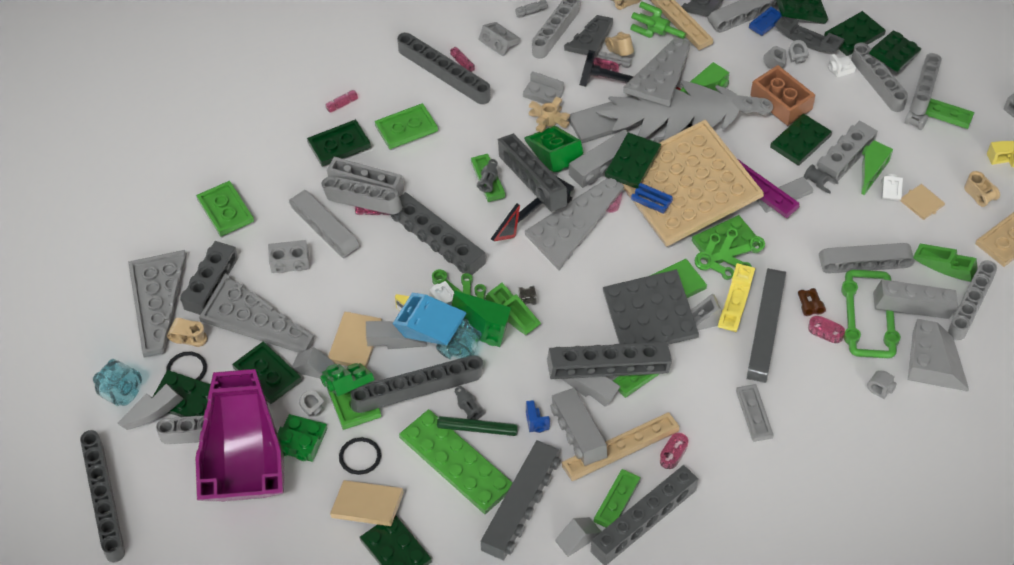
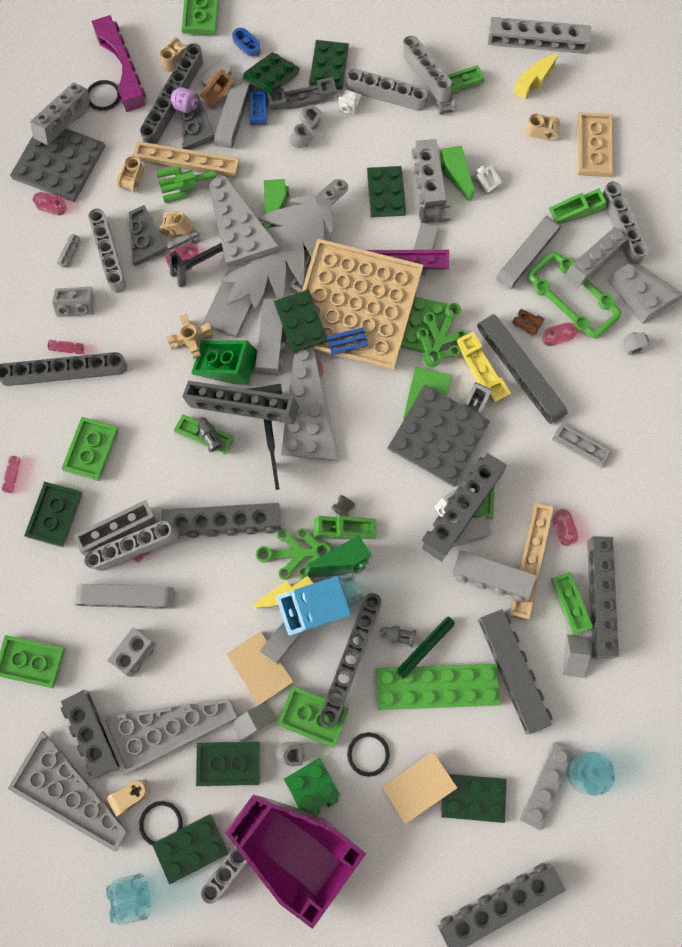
camera: 50 degrees left, 20 degrees up
light grey slope [118,384,183,430] -> none
green plate [320,363,375,396] -> none
white bracket [429,281,454,305] -> none
light grey bracket [523,71,564,104] -> none
blue bracket [525,400,550,433] -> none
nougat brick [750,65,816,126] -> none
dark green plate [869,30,921,73] -> none
tan piece [900,184,945,220] -> none

